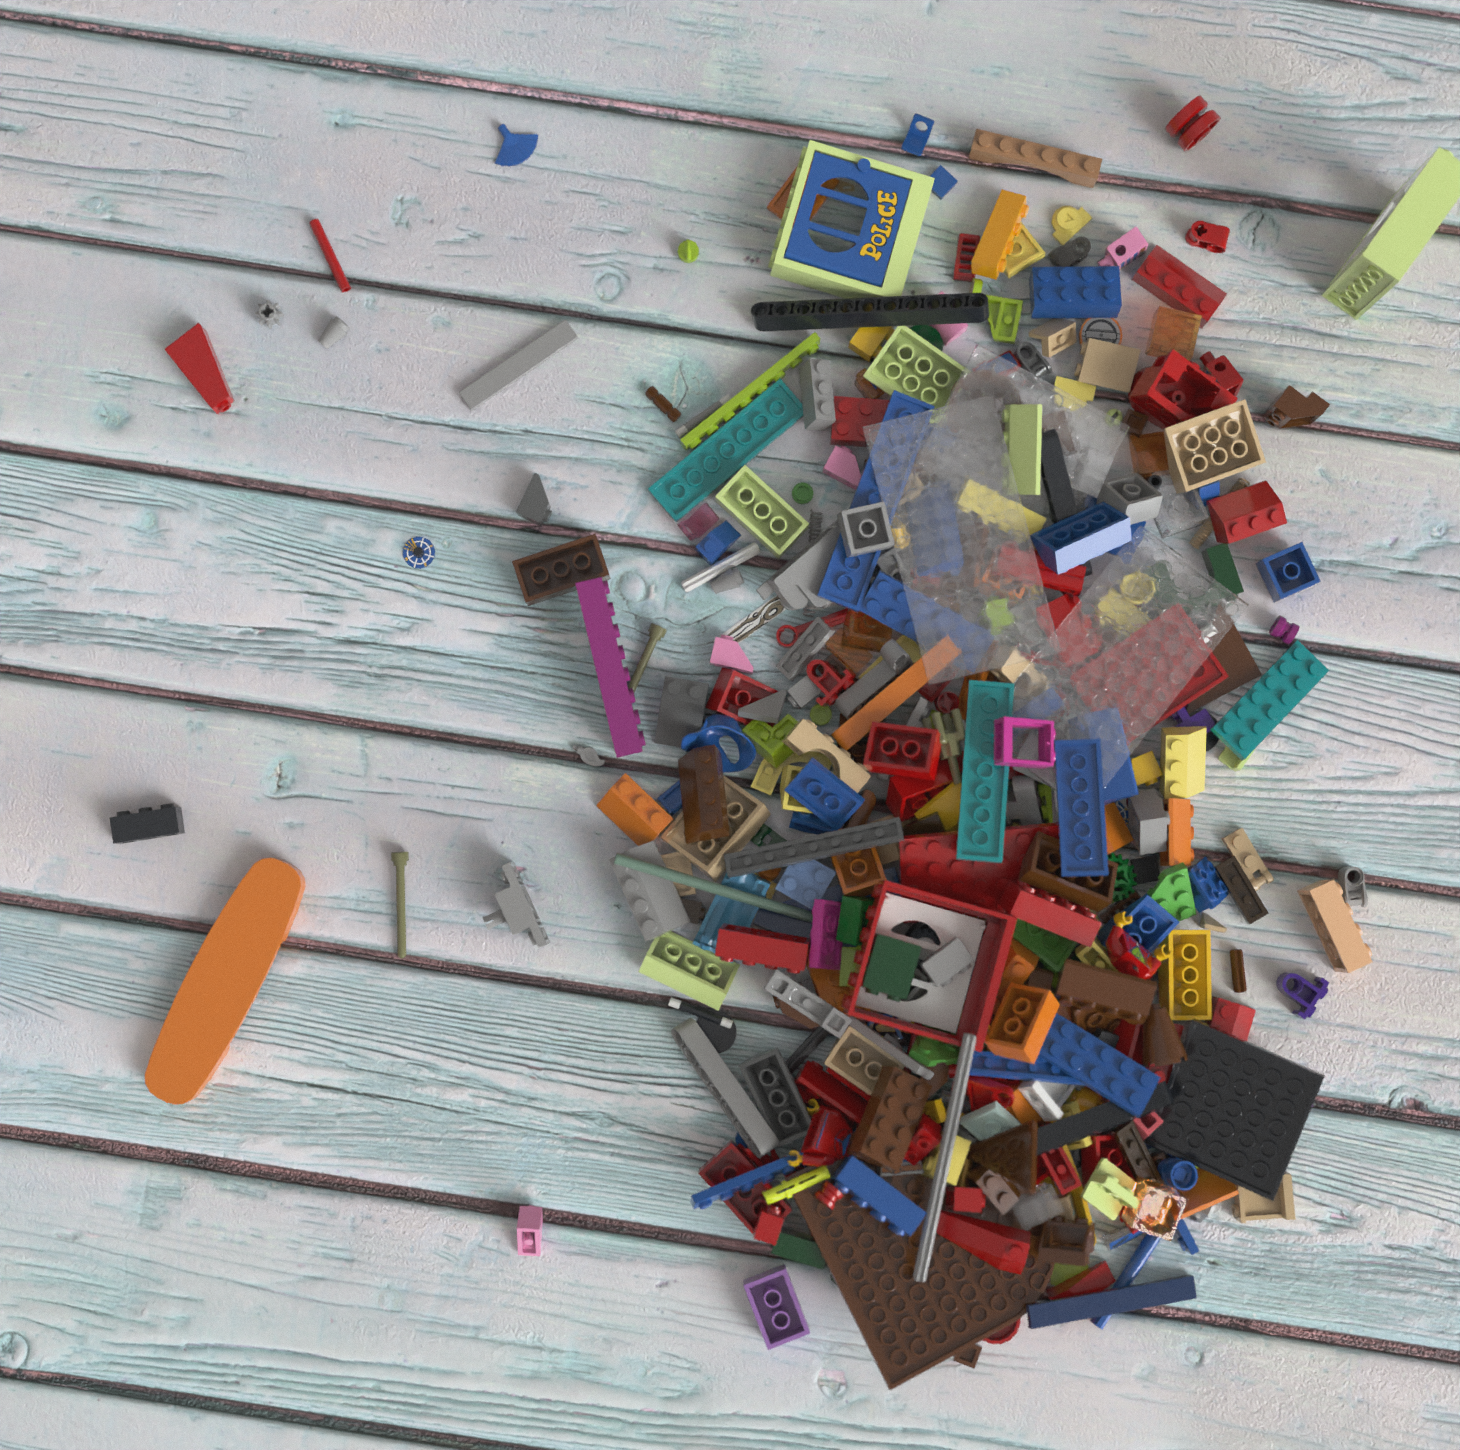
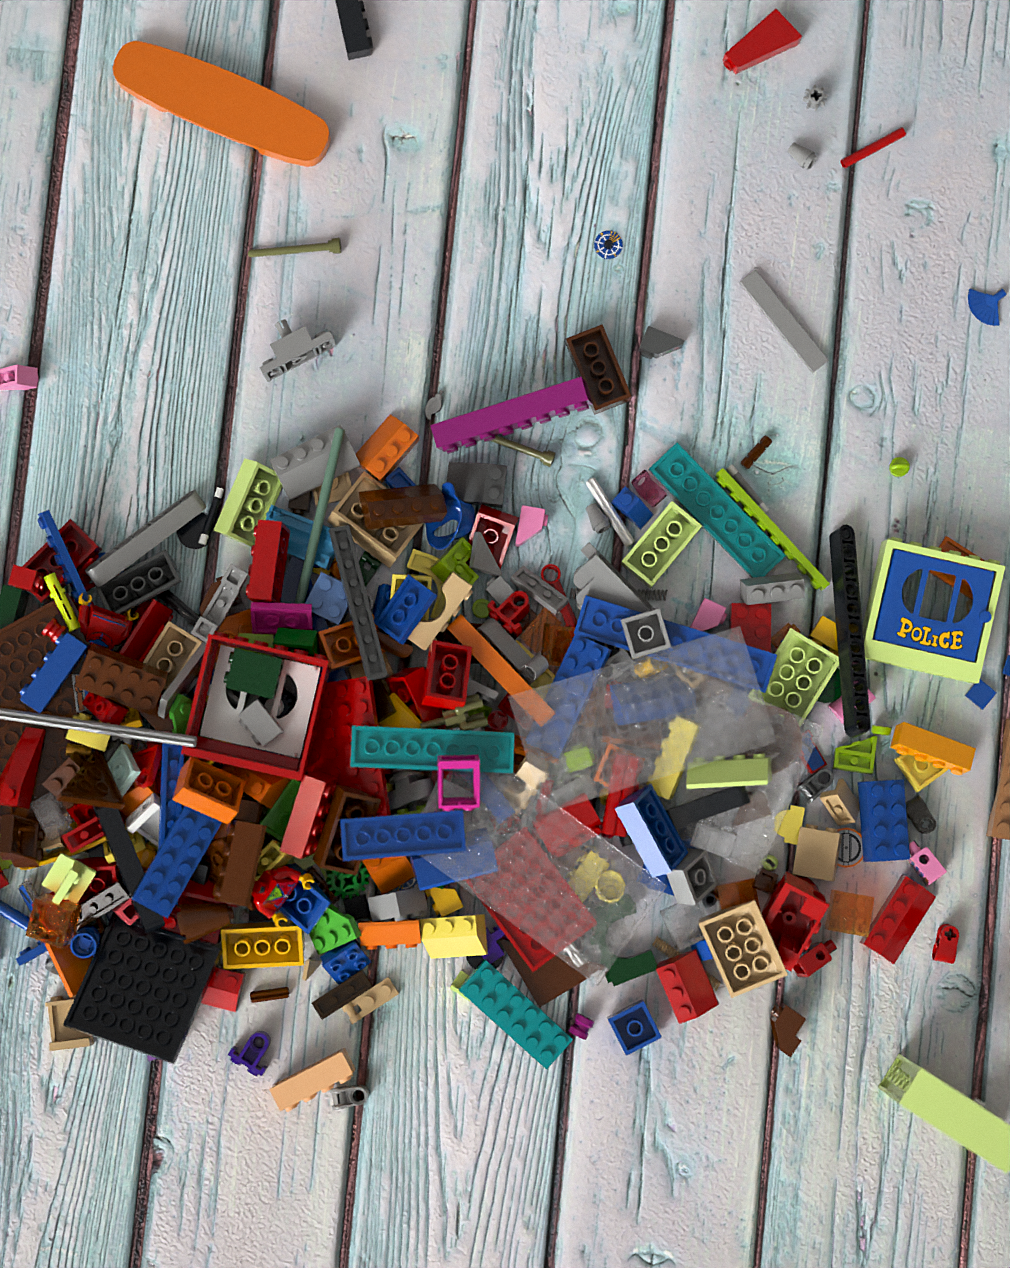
camera: 90 degrees right, 0 degrees up
sticker [713,595,786,644] -> none
bright green plate [792,482,814,504] -> none
red brick [945,1186,985,1213] -> none
red slope [953,233,981,282] -> none
light yellow piece [1051,206,1092,246] -> none

